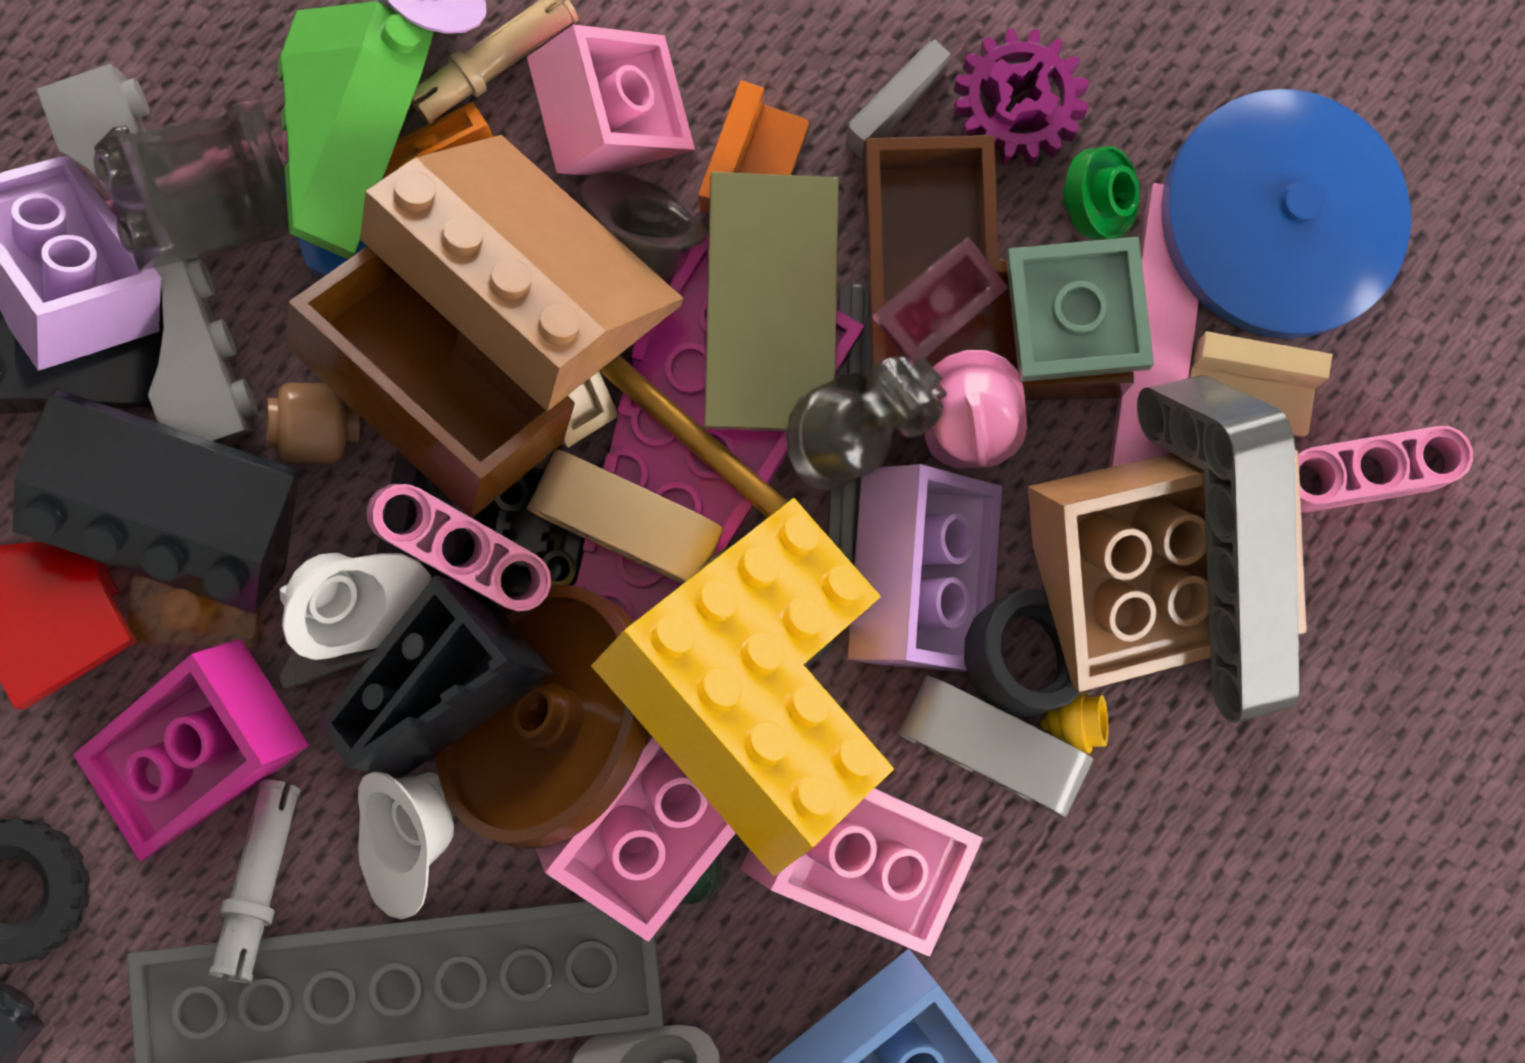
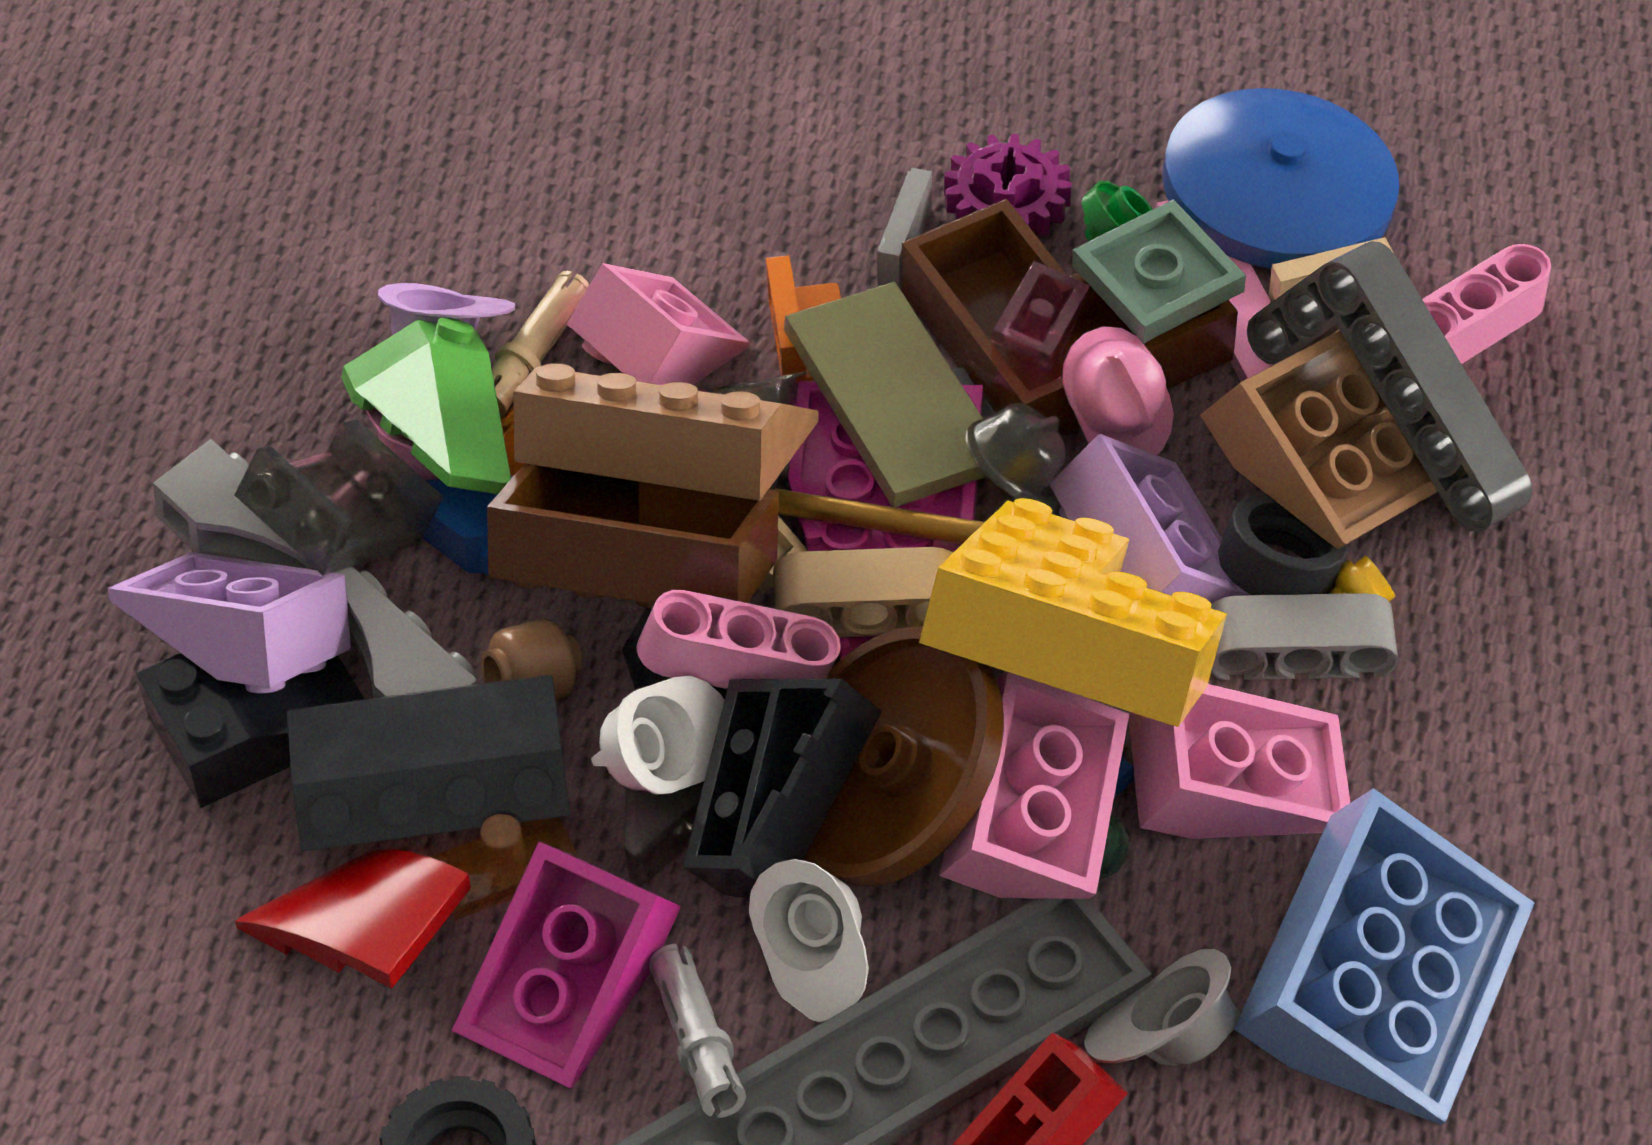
camera: 25 degrees left, 30 degrees down
clear smoke gear [861,356,947,437] -> none

